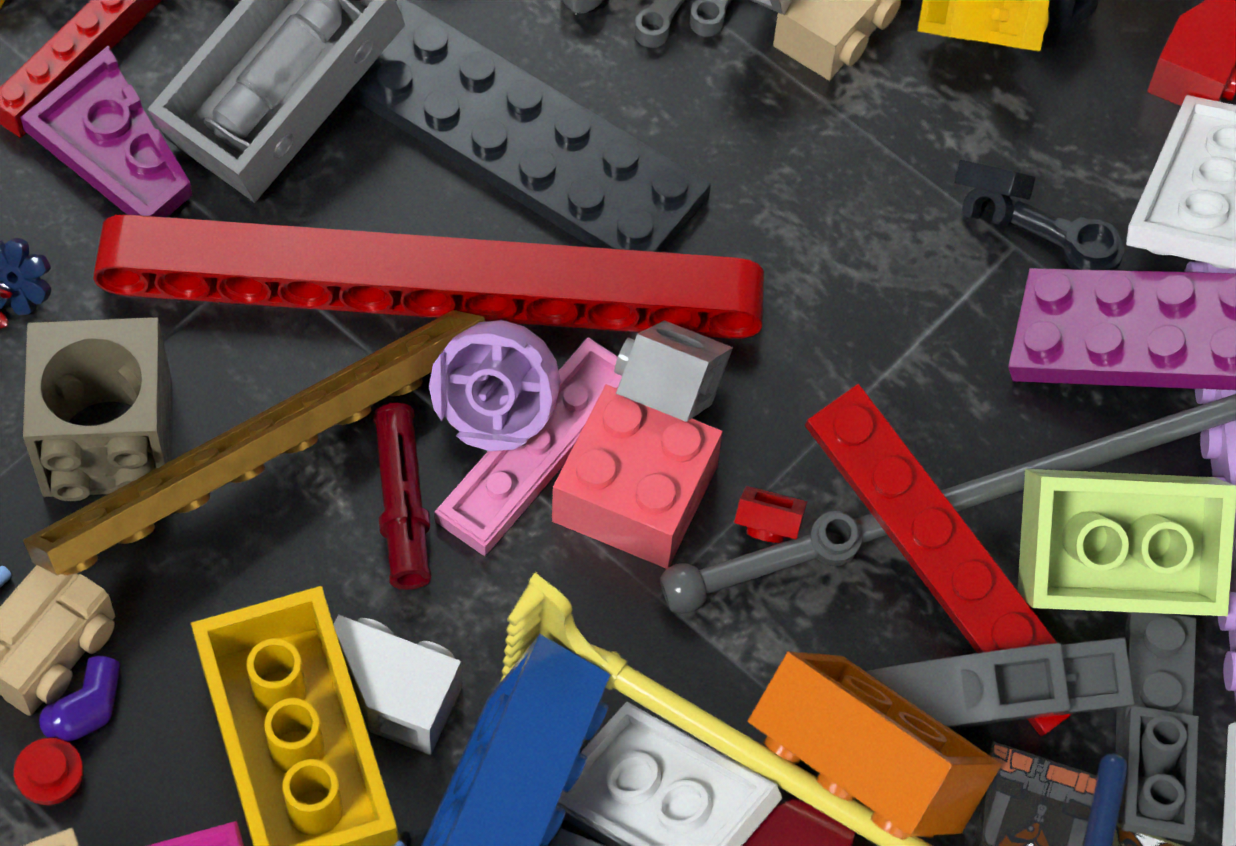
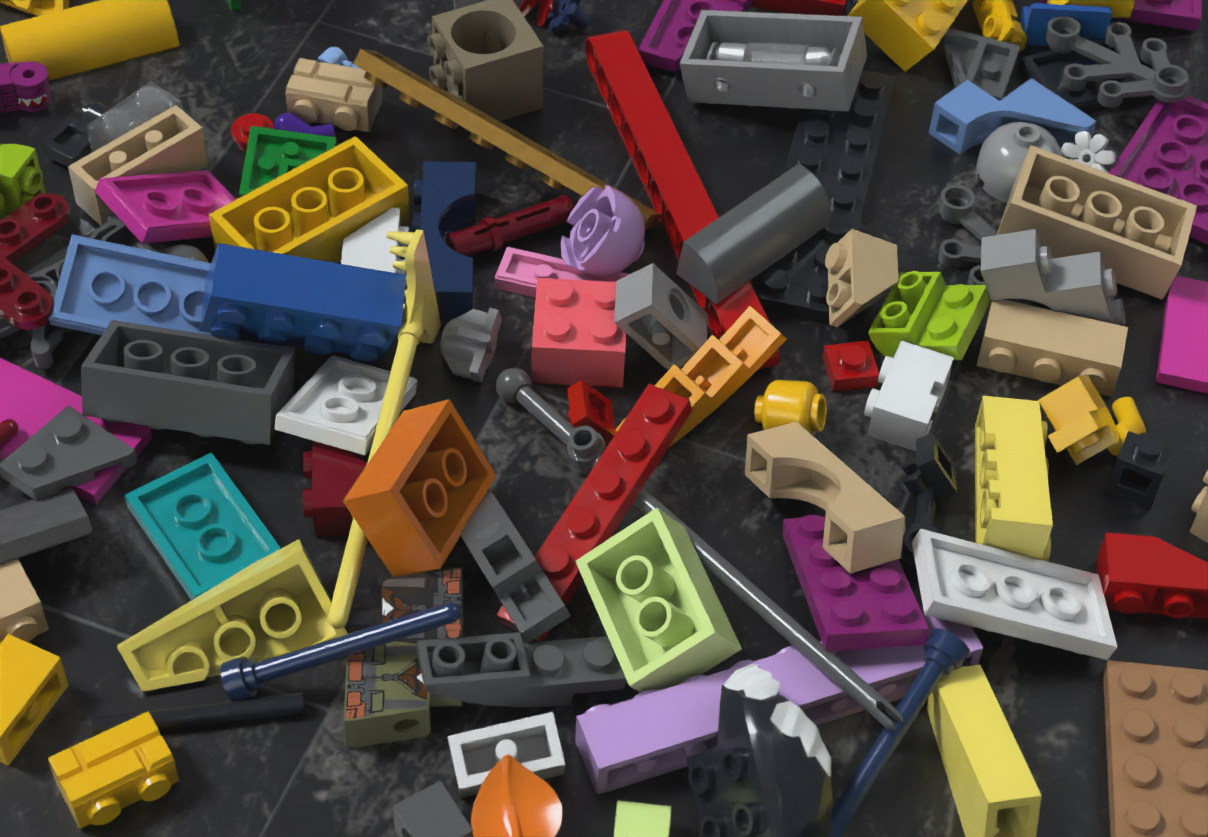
camera: 70 degrees right, 10 degrees down
none -> green plate [239,126,336,198]
none -> dark blue arch [412,161,476,322]
none -> light grey piece [440,308,502,383]
none -> light orange slope [615,306,787,447]
none -> dark grey brick [676,163,831,304]
none -> tan arch [745,422,906,574]
none -> yellow head [754,380,827,436]
none -> red plate [823,341,879,392]
none -> tan slope [825,229,899,327]
none -> white brick [864,341,954,451]
none -> lime brick [868,271,991,360]
none -> light yellow wedge [975,396,1053,561]

